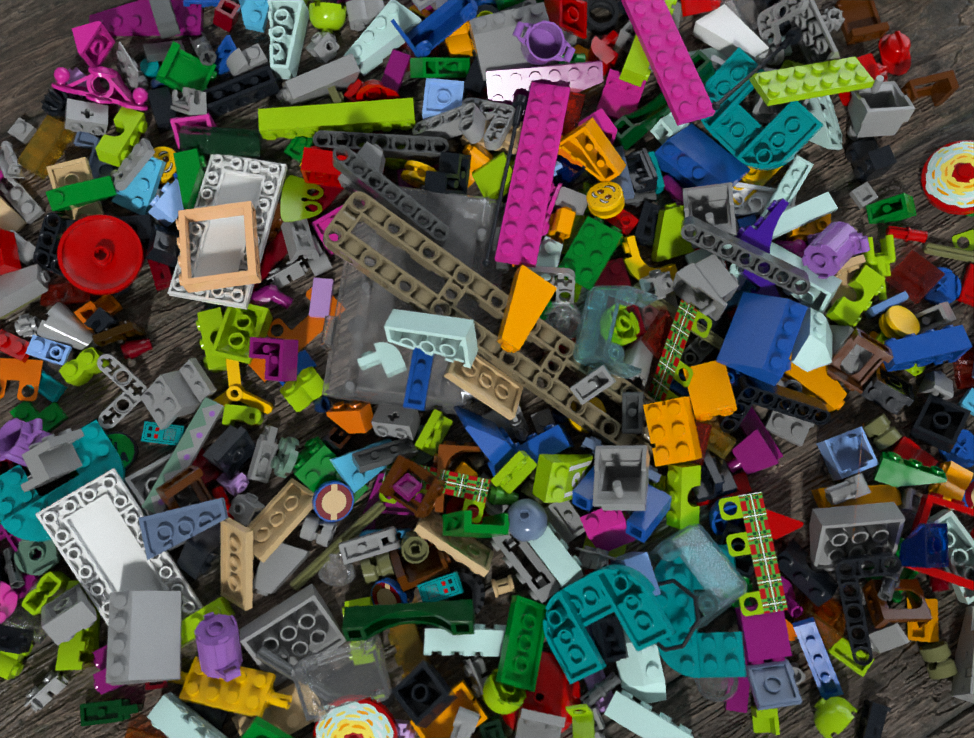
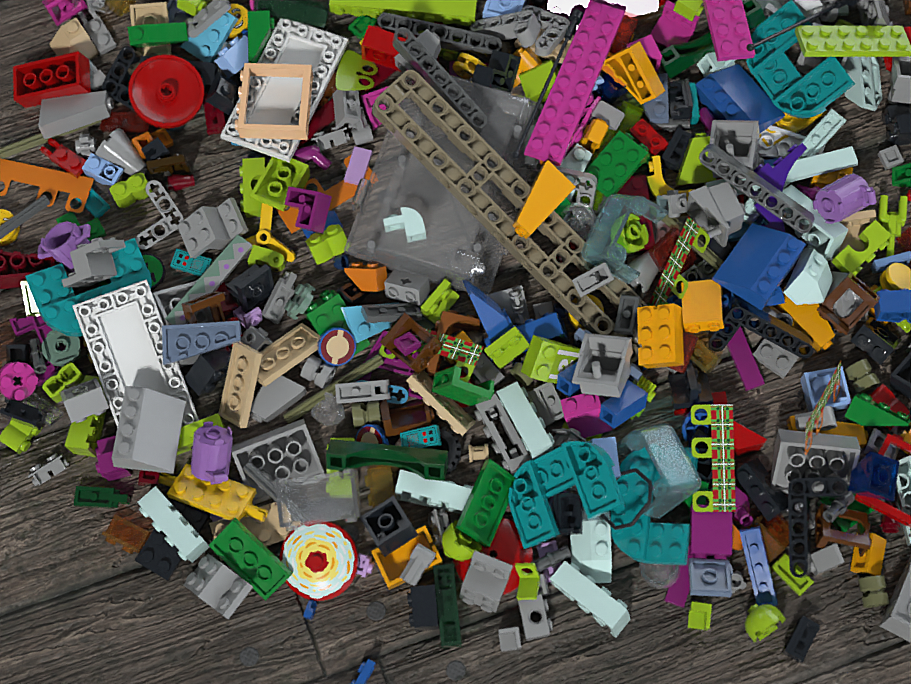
camera: 15 degrees right, 5 degrees down
light aqua wedge [384,309,478,369] -> none
olive wheel [401,530,429,563] -> none
blue plate [403,347,435,411] -> none
tan plate [444,355,524,420] -> none
bright green cone [487,486,519,505] -> none
sand blue cylinder [507,499,548,542] -> none
yellow head [586,181,625,219] -> none
lime arch [666,462,701,529] -> none
magenta torso [726,428,780,475] -> none

